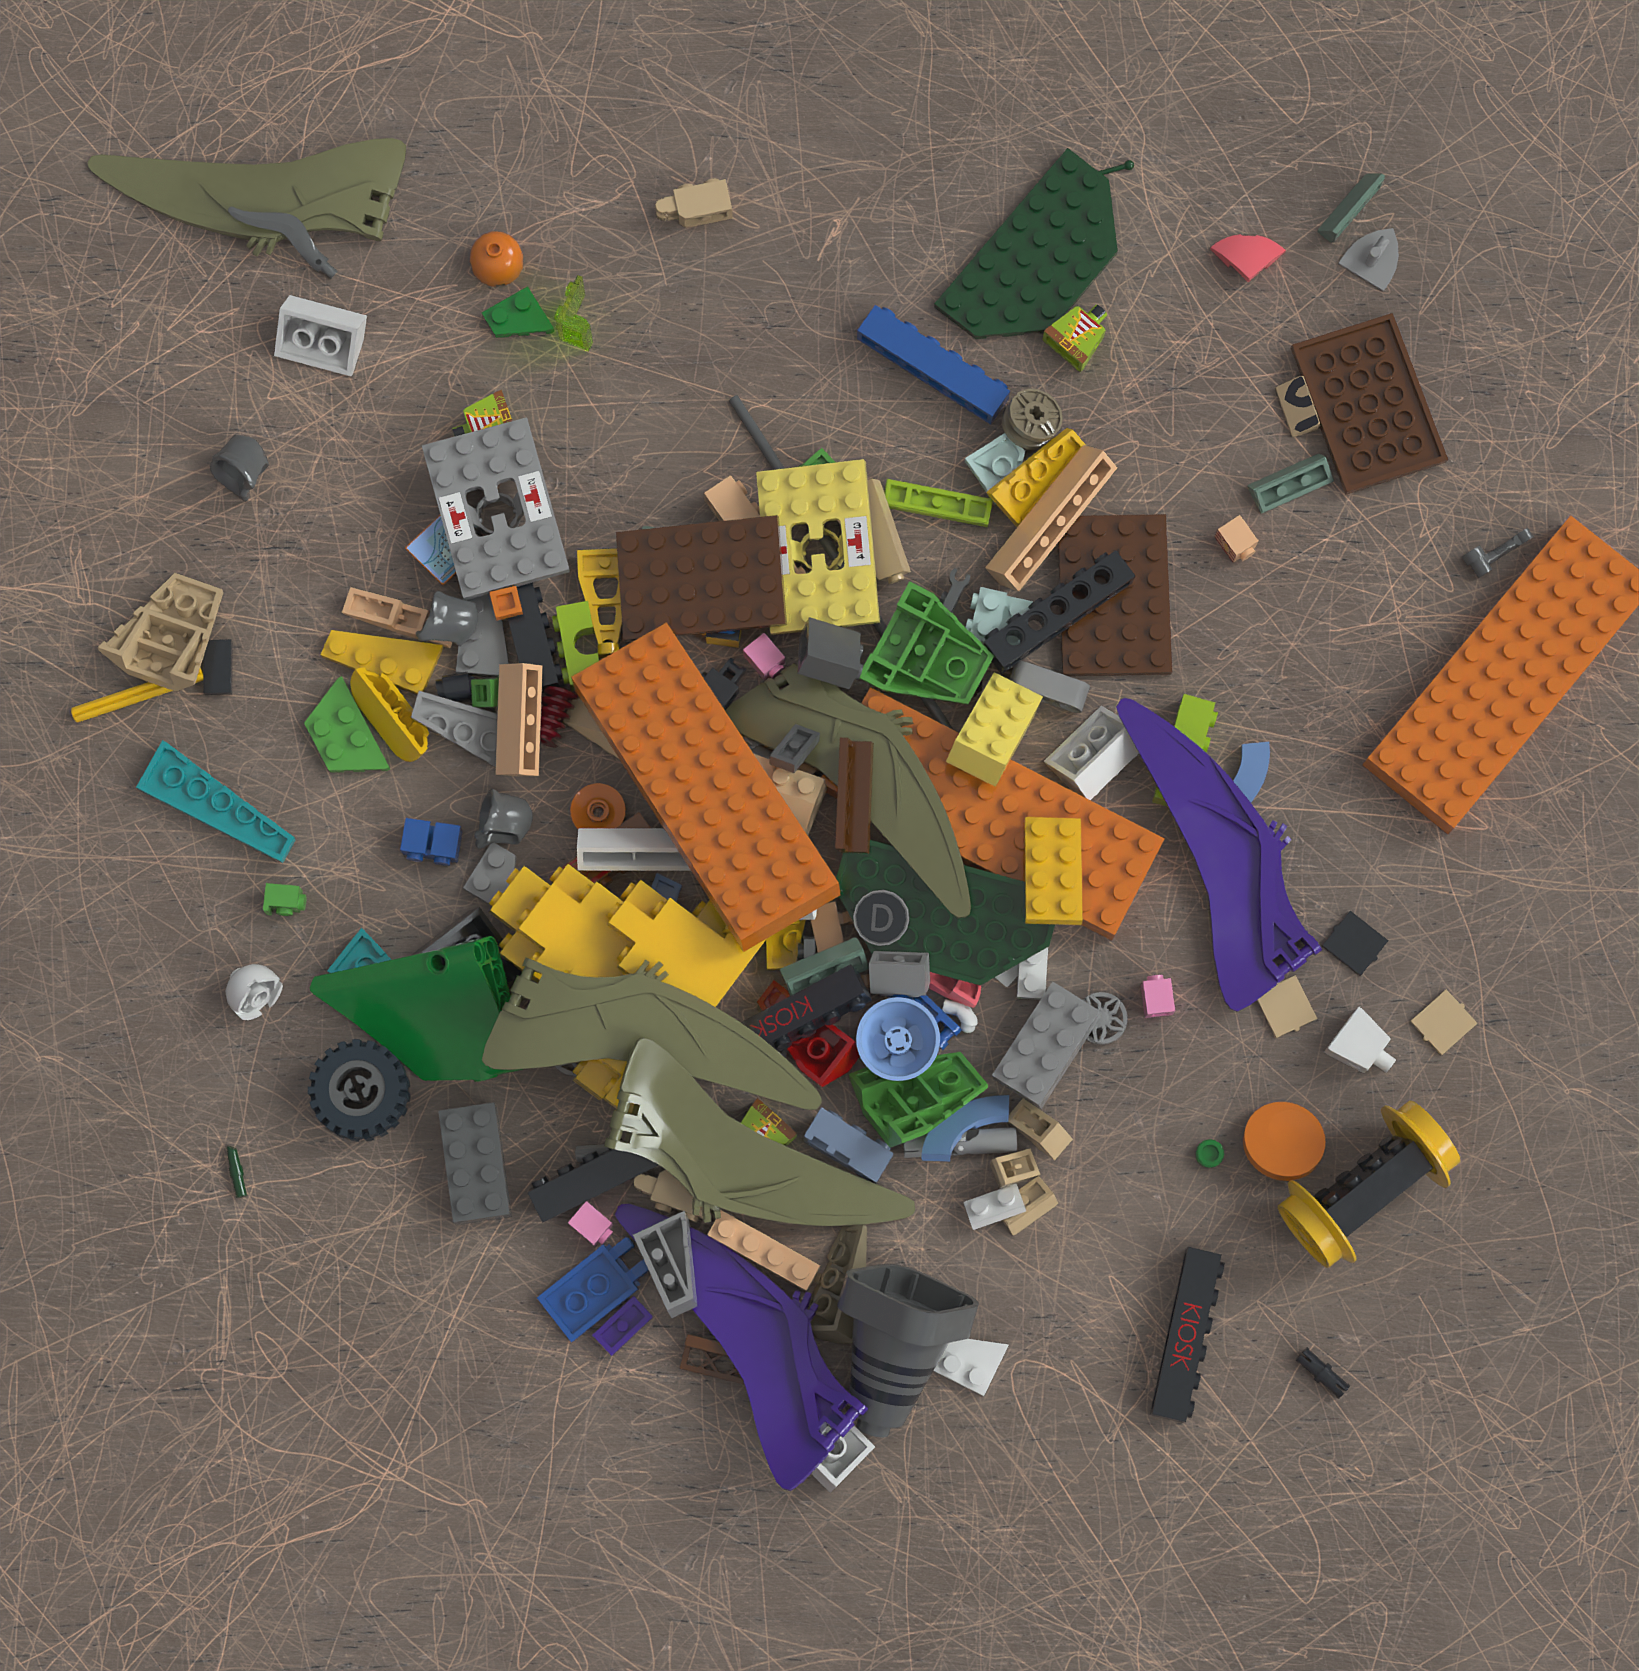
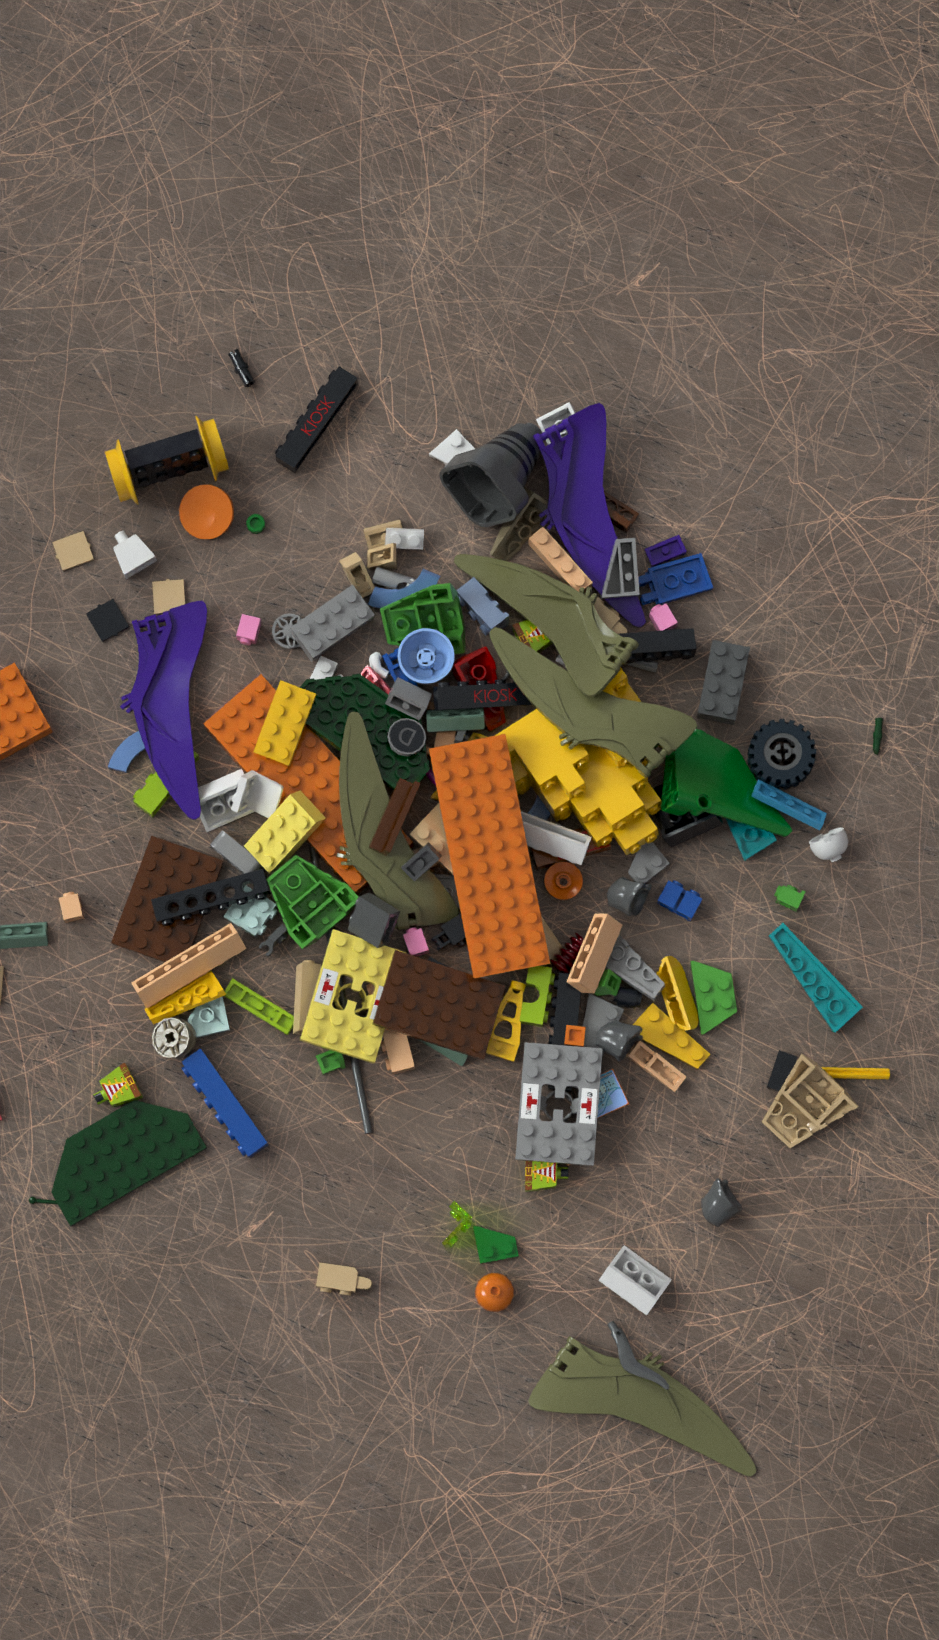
camera: 155 degrees left, 0 degrees up
none -> white bracket [231,770,284,818]
none -> dark azure plate [751,779,827,831]

